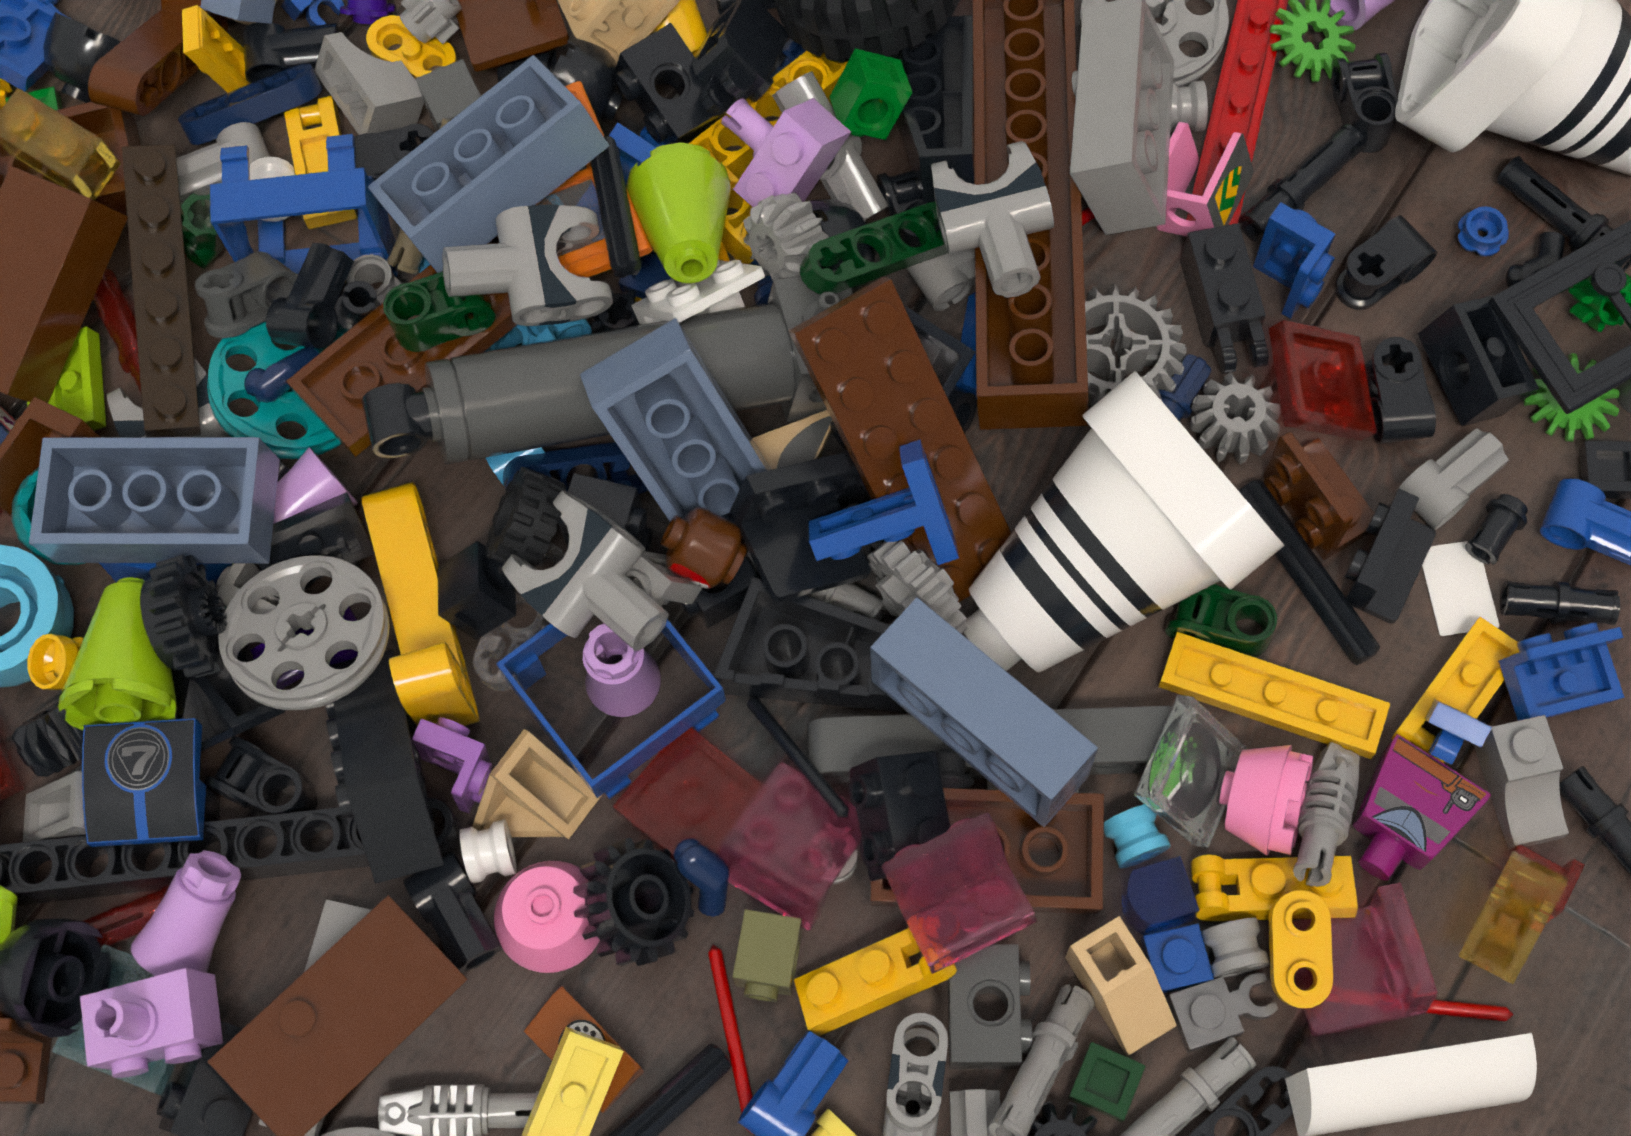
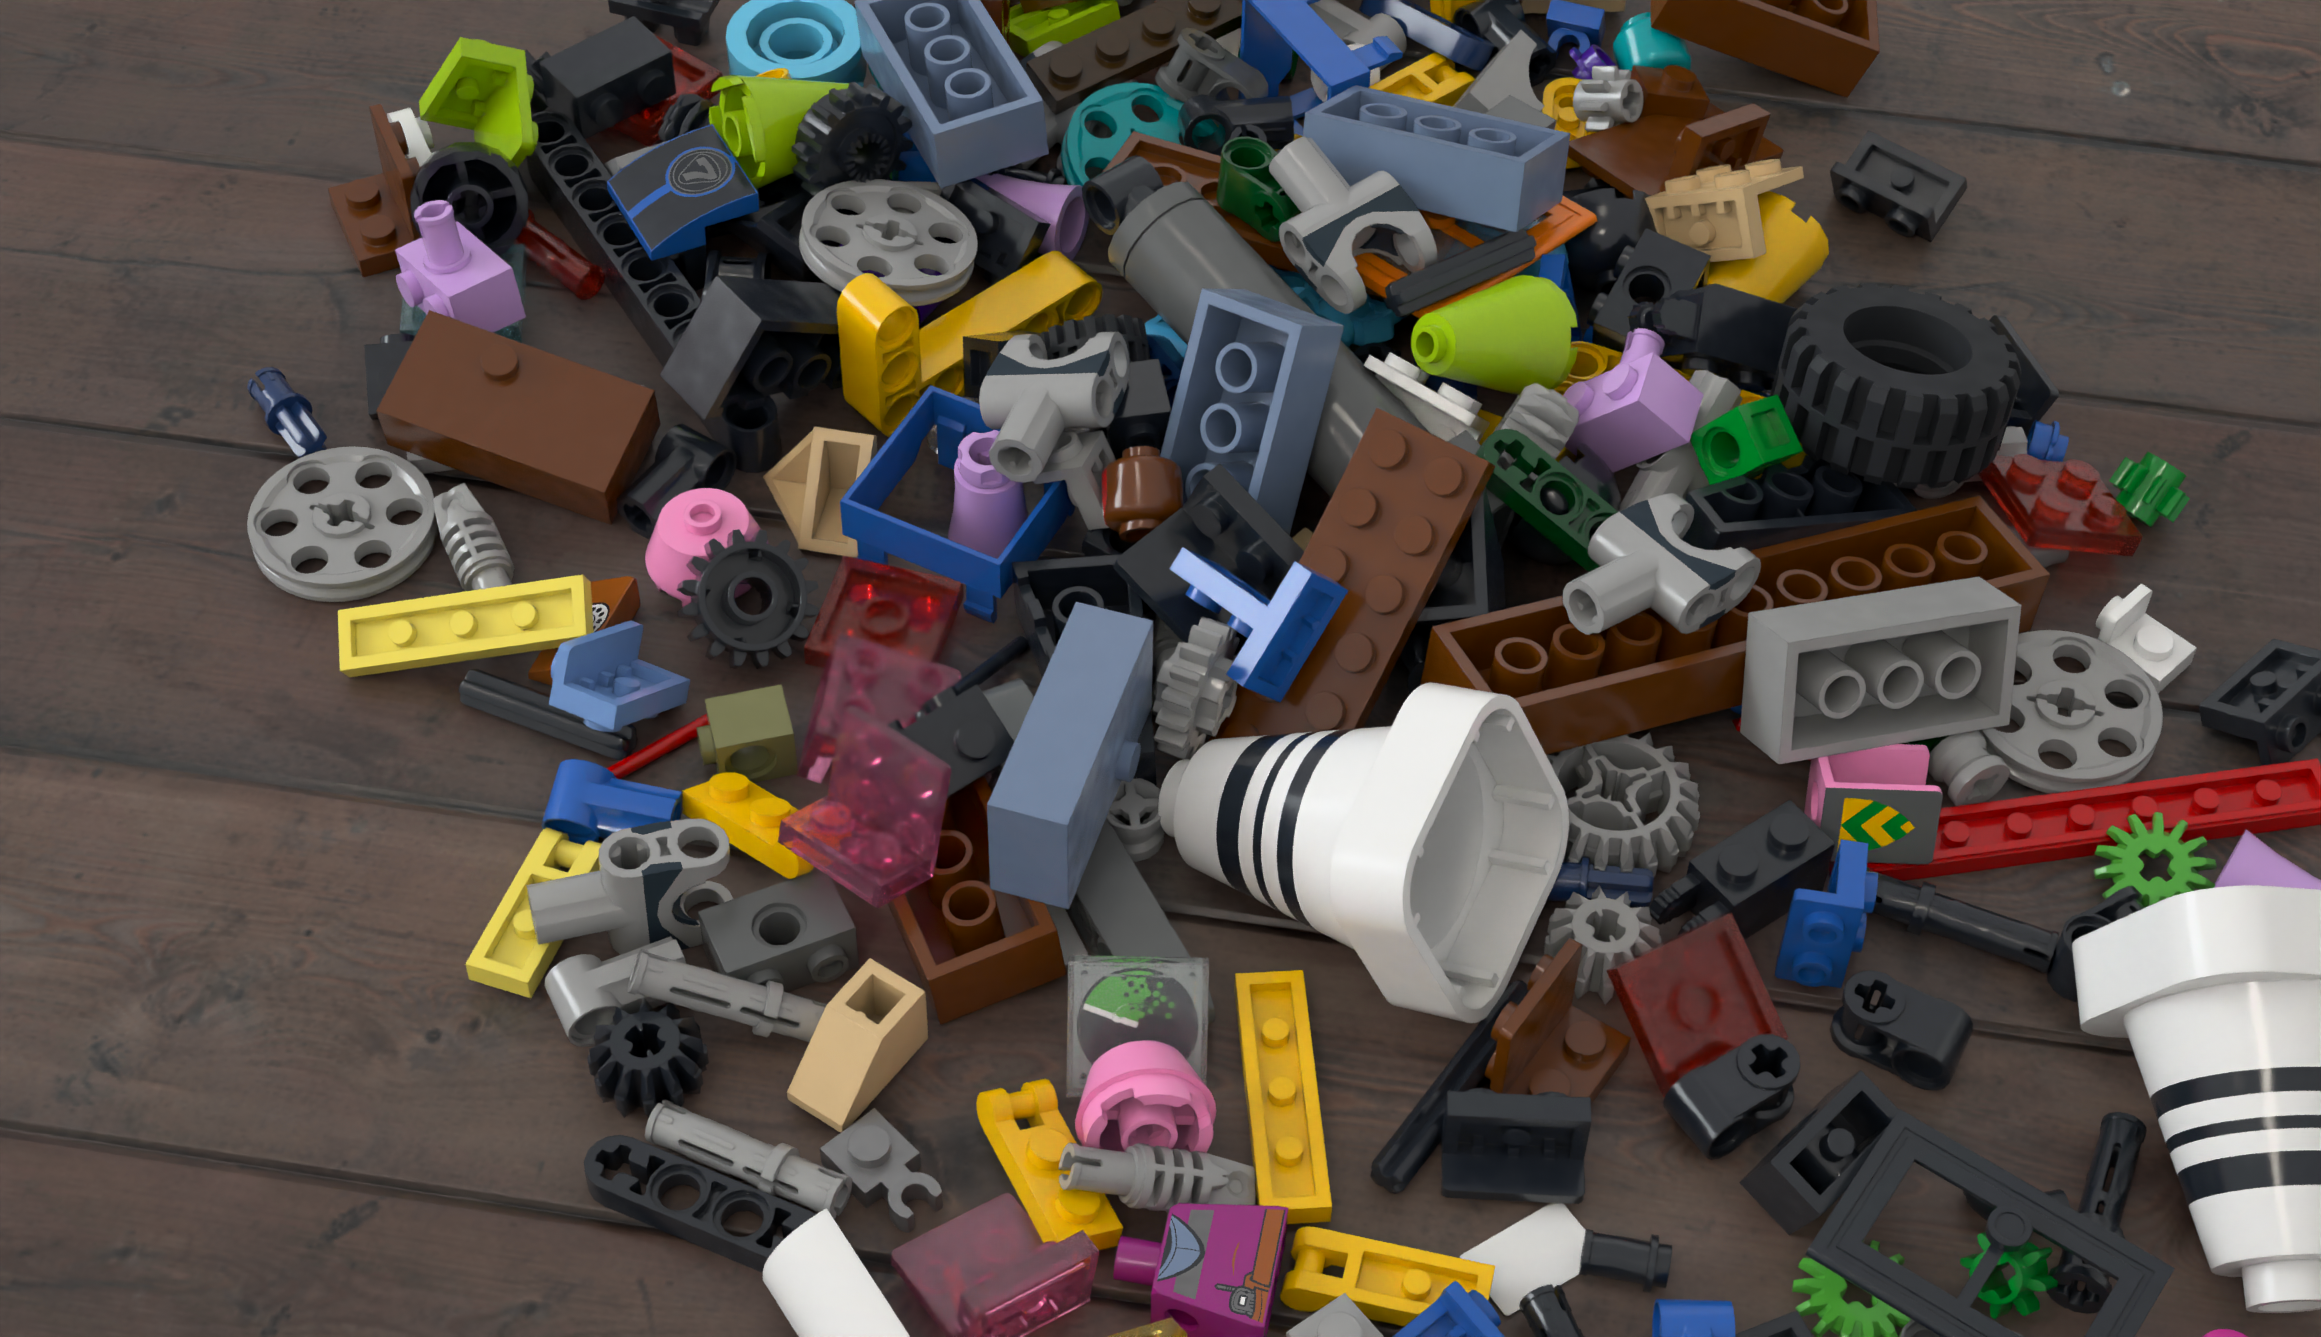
camera: 60 degrees right, 20 degrees down
lavender plant [131,850,241,976] -> none
dark blue arm [244,347,319,403] -> none
medium lavender bracket [412,717,492,814] -> none
white wheel [460,819,517,884] -> none
dark blue arm [674,838,730,917] -> none
dark green plate [1068,1041,1146,1122] -> none
medium azure wheel [1104,803,1171,868] -> none
clear blue piece [1121,856,1199,936] -> none
blue plate [1141,923,1214,994] -> none
dark green piece [1165,584,1277,657] -> none
light grey wheel [1202,918,1270,978] -> none
yellow plate [1269,890,1333,1009] -> none
light grey piece [1396,428,1509,530] -> none
tile [1425,699,1492,765] -> none
blue plate [1458,207,1509,256] -> none
none -> medium blue bracket [549,620,690,732]

